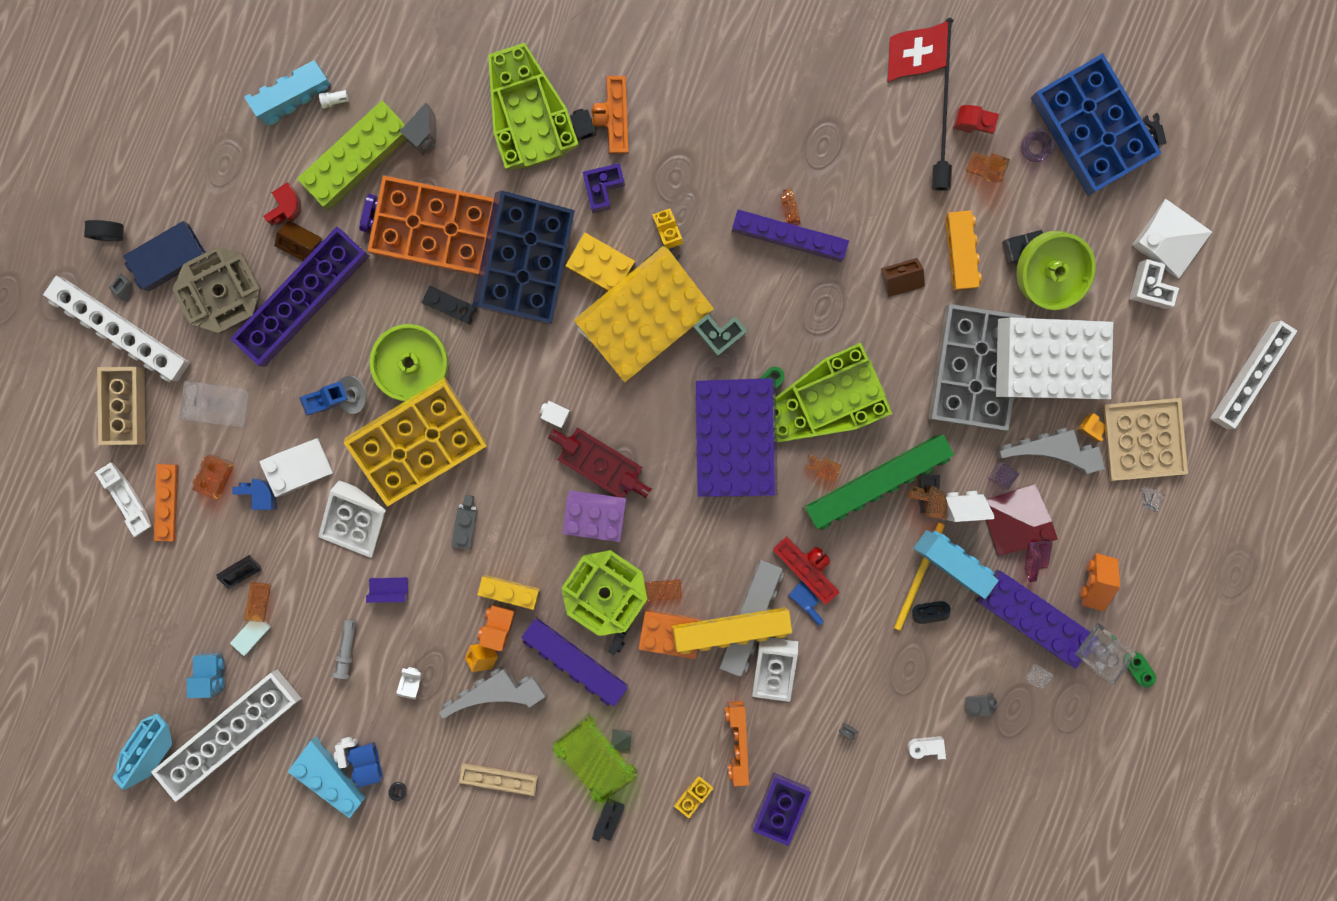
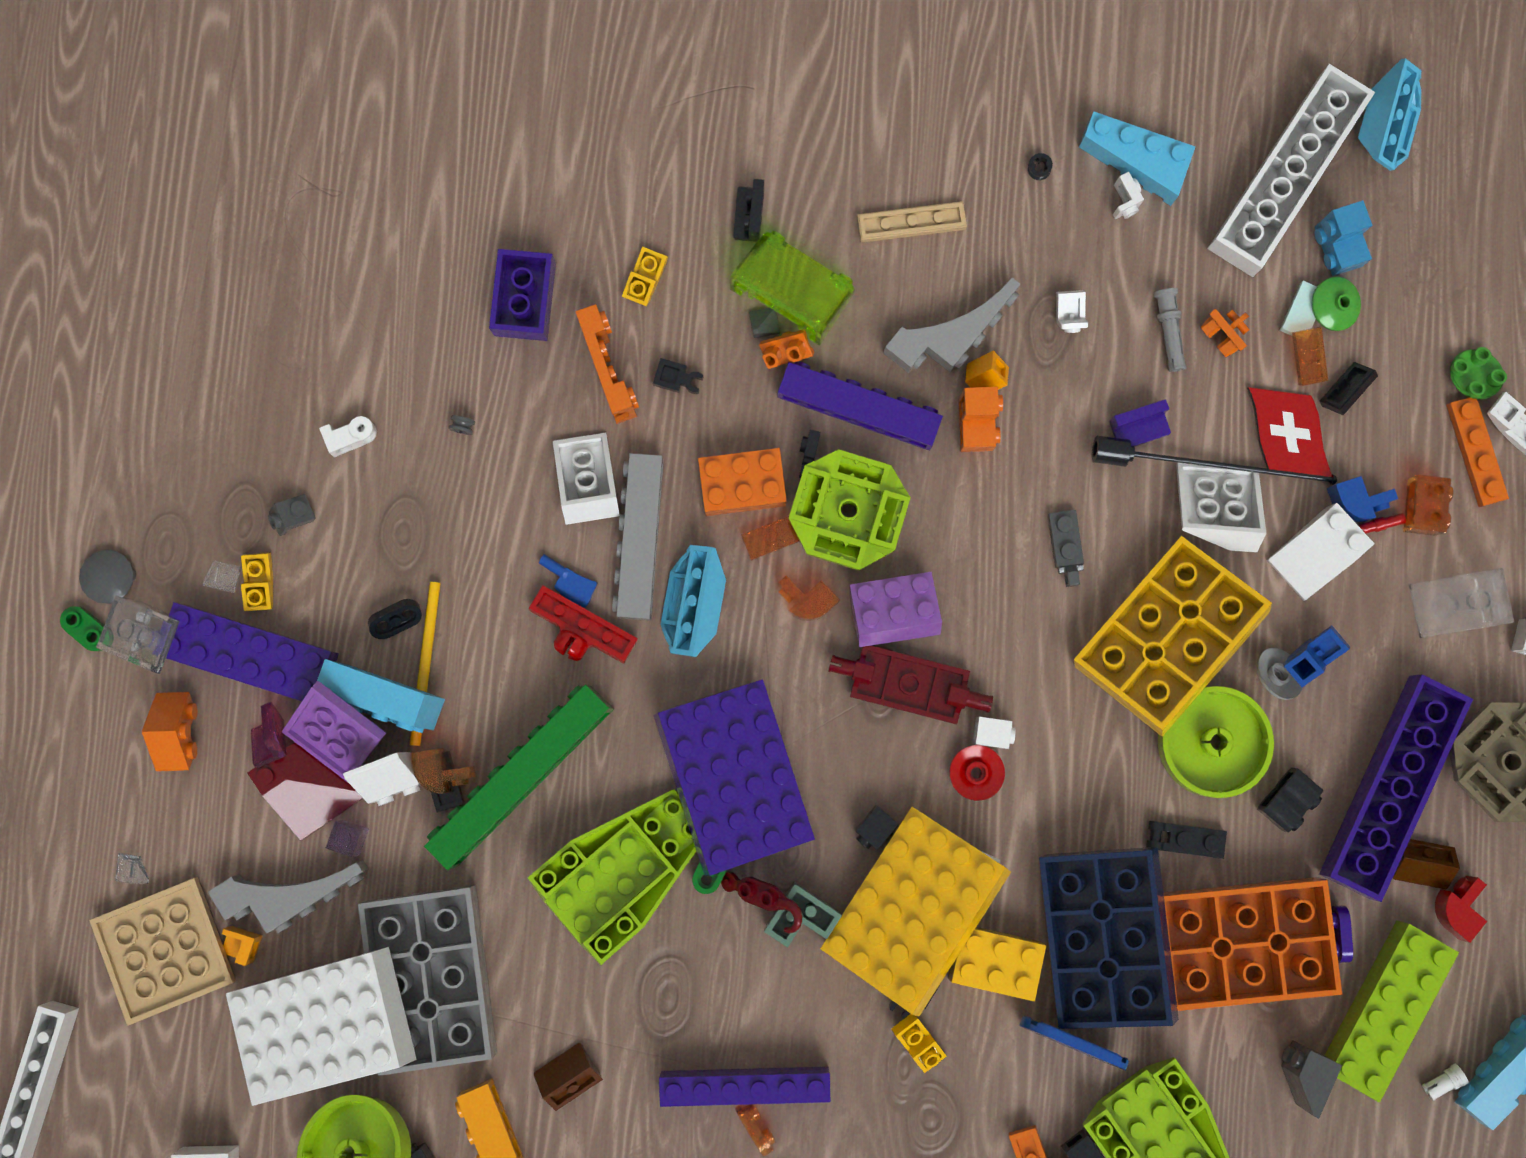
camera: 165 degrees right, 5 degrees down
blue brick [347,742,383,787] -> none
yellow brick [478,575,540,610] -> none
dark purple brick [582,163,625,214] -> none
yellow brick [672,607,792,654] -> none
clear orange plate [804,455,841,483] -> none
none -> dark grey dish [79,550,136,604]
none -> yellow slope [241,552,273,611]
none -> medium lavender plate [282,681,386,782]
none -> black plate [653,358,704,394]
none -> medium azure wedge [660,545,726,657]
none -> dark red piece [721,872,803,934]
none -> orange hips [759,329,815,369]
none -> clear orange brick [778,576,840,621]
none -> black brick [855,805,899,850]
none -> red dish [949,745,1005,801]
none -> blue tile [1019,1015,1129,1071]
none -> flag [1091,387,1337,485]
none -> orange hips [1200,309,1250,357]
none -> black brick [1257,767,1324,833]
none -> bright green dish [1312,277,1361,331]
none -> red piece [1358,513,1406,534]
none -> bright green dish [1450,347,1507,399]

